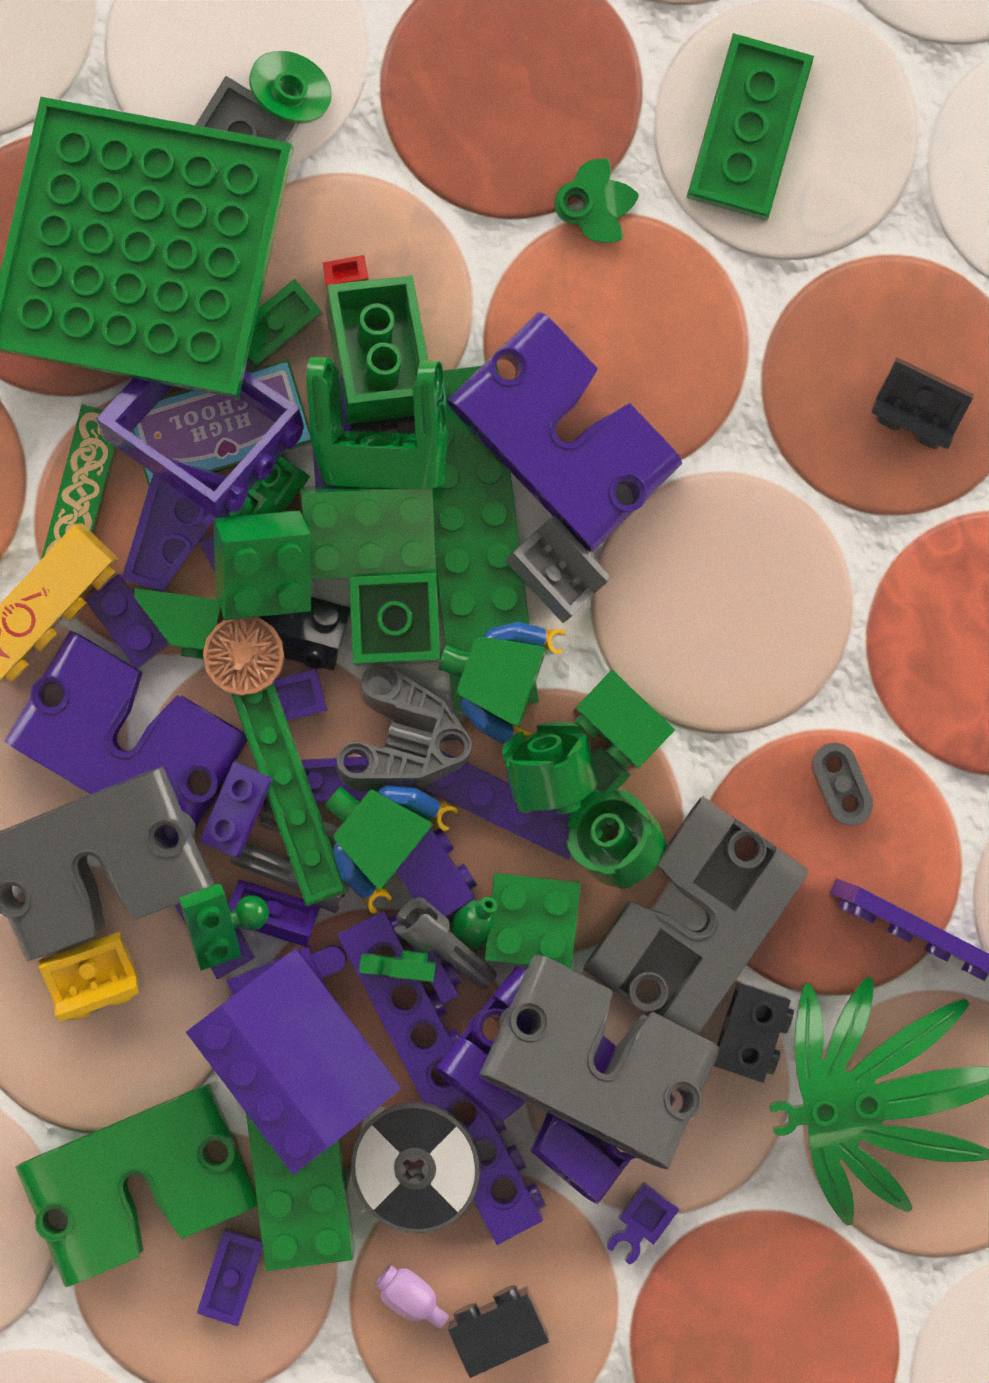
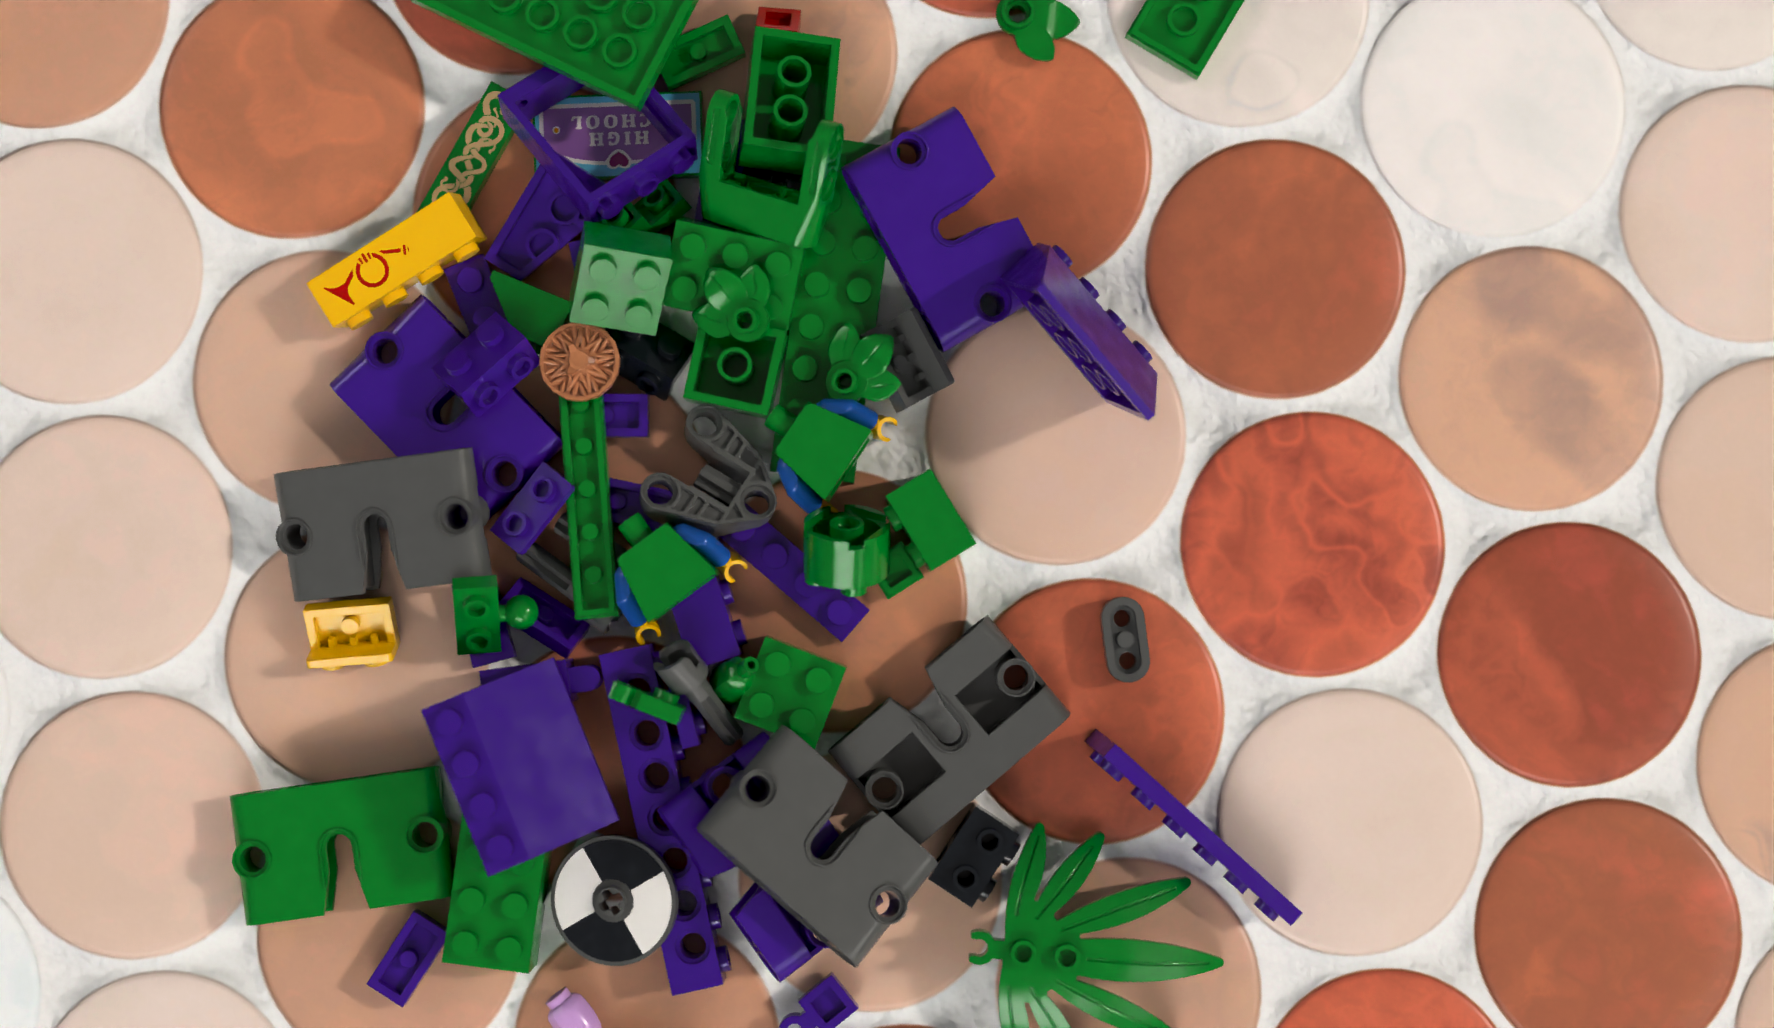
camera: 10 degrees right, 0 degrees up
green brick [567,789,667,889] -> none
black bracket [871,357,974,449] -> none
none -> dark purple bracket [431,312,540,418]
none -> green plate [692,264,771,342]
none -> green plate [826,323,902,402]
none -> dark purple slope [1000,243,1158,421]

